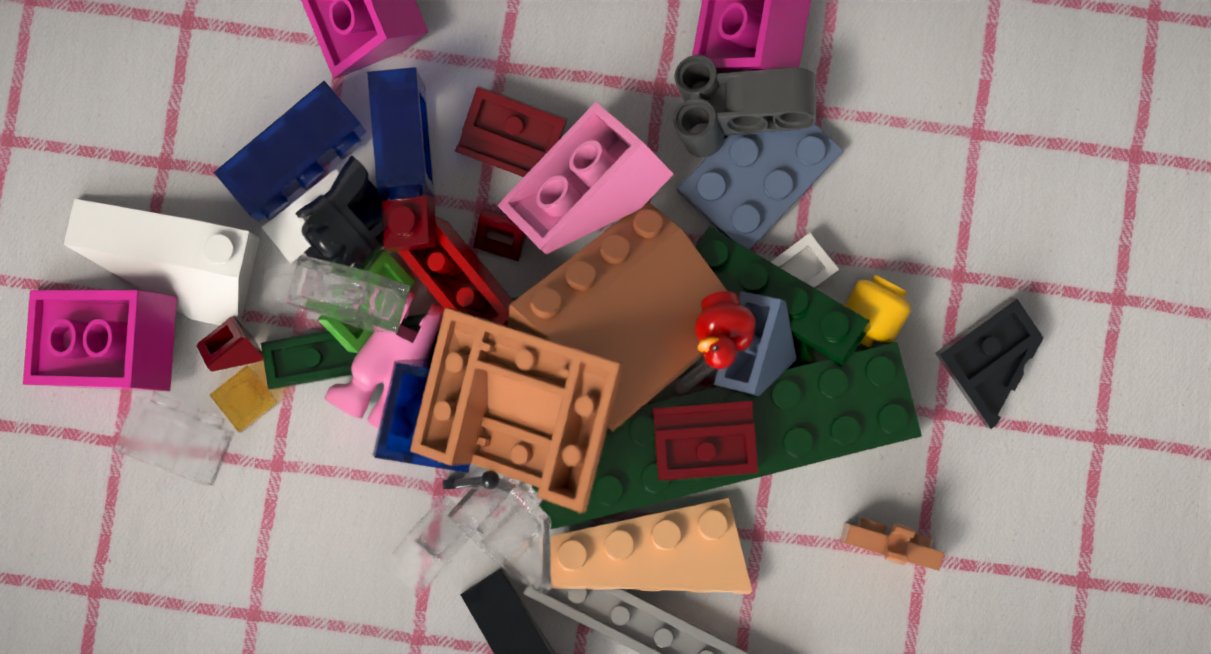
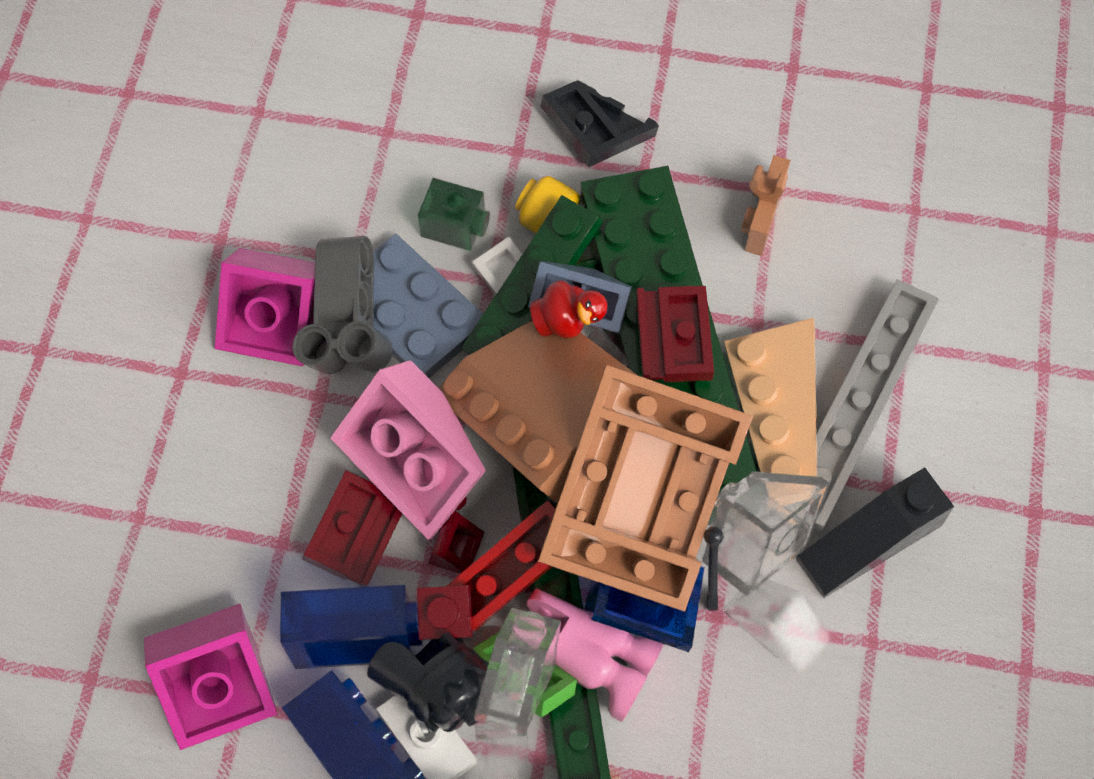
camera: 90 degrees left, 20 degrees down
none -> clear green brick [418,178,490,251]

